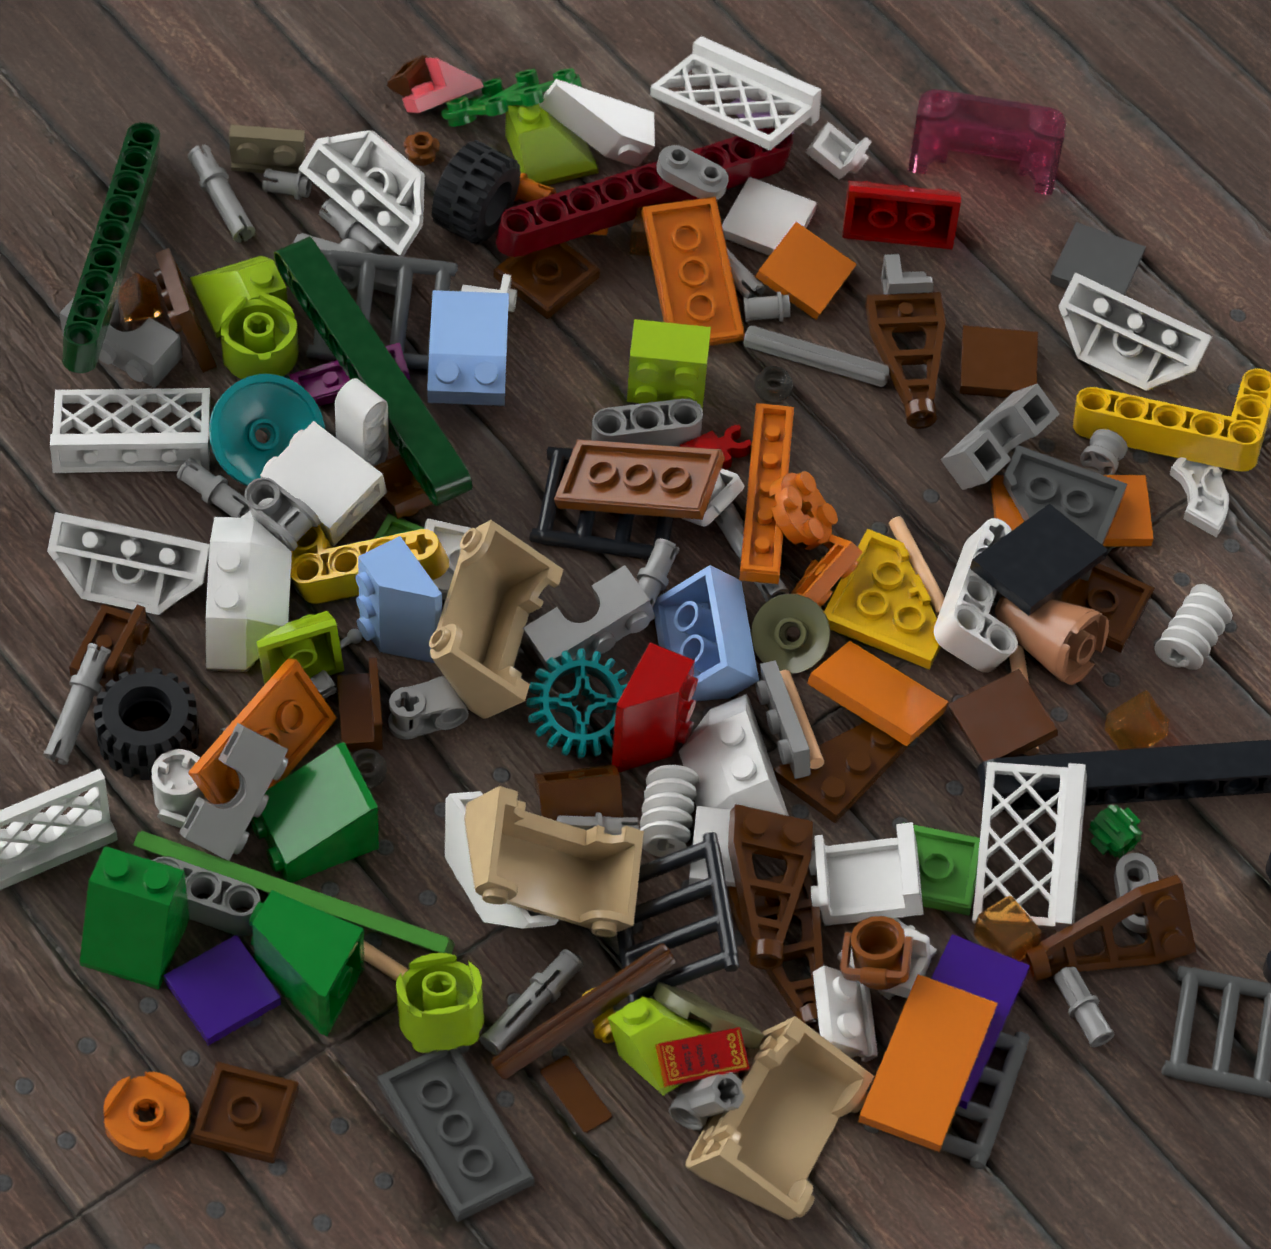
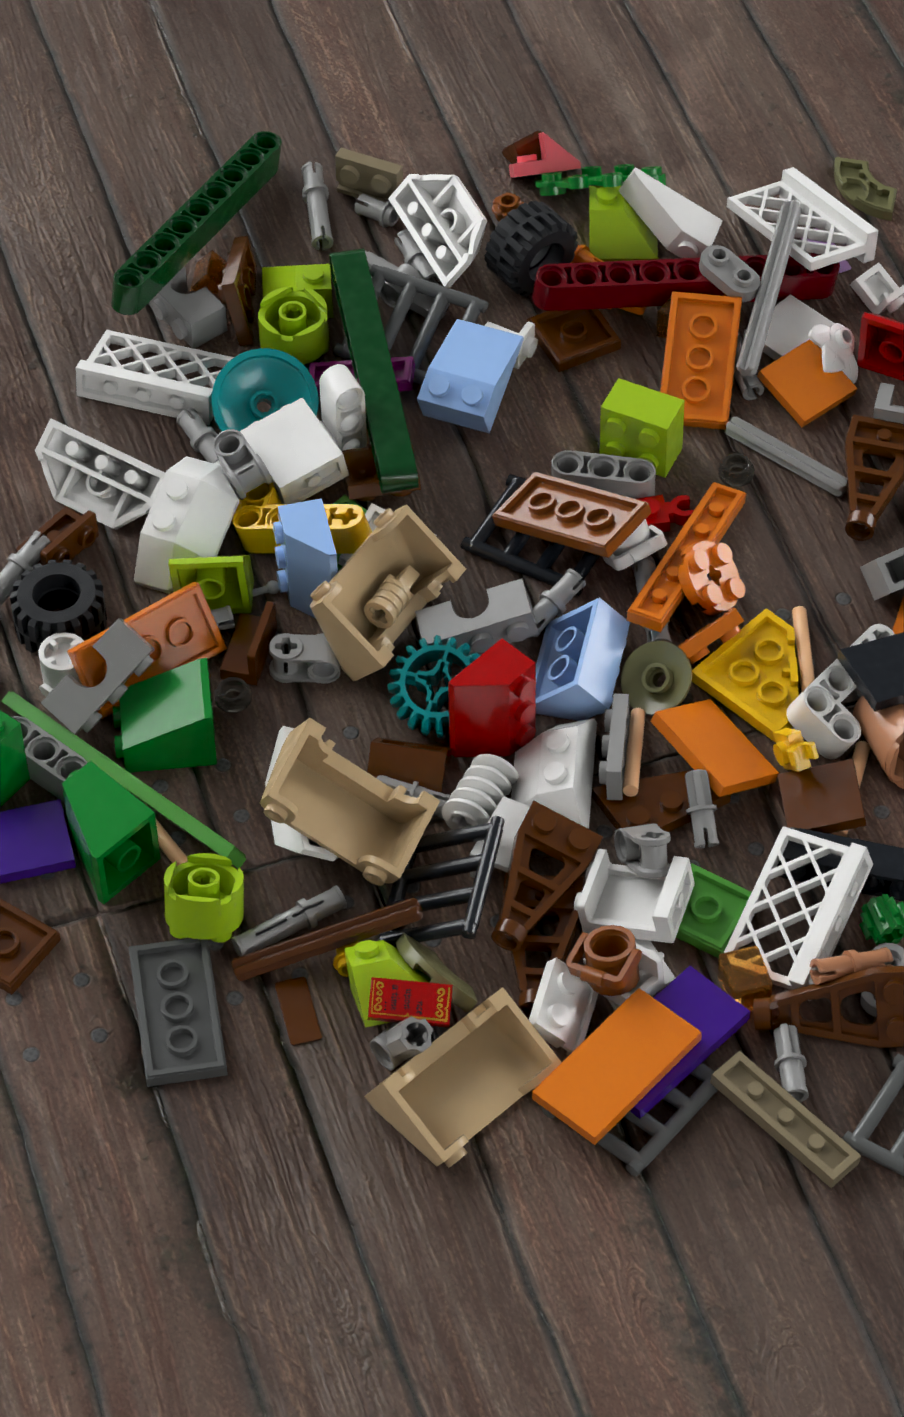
camera: 25 degrees right, 5 degrees down
light grey pin [743,291,791,322] -> none
none -> tan hinge [364,565,420,629]
none -> light grey piece [614,823,671,878]
none -> light grey axle [685,769,720,848]
none -> dark tan plate [710,1051,861,1188]
none -> light grey axle [736,200,802,377]
none -> yellow plate [773,728,819,772]
none -> white plate [808,323,858,384]
none -> nougat pin [809,947,893,985]
none -> olive tile [834,157,897,221]

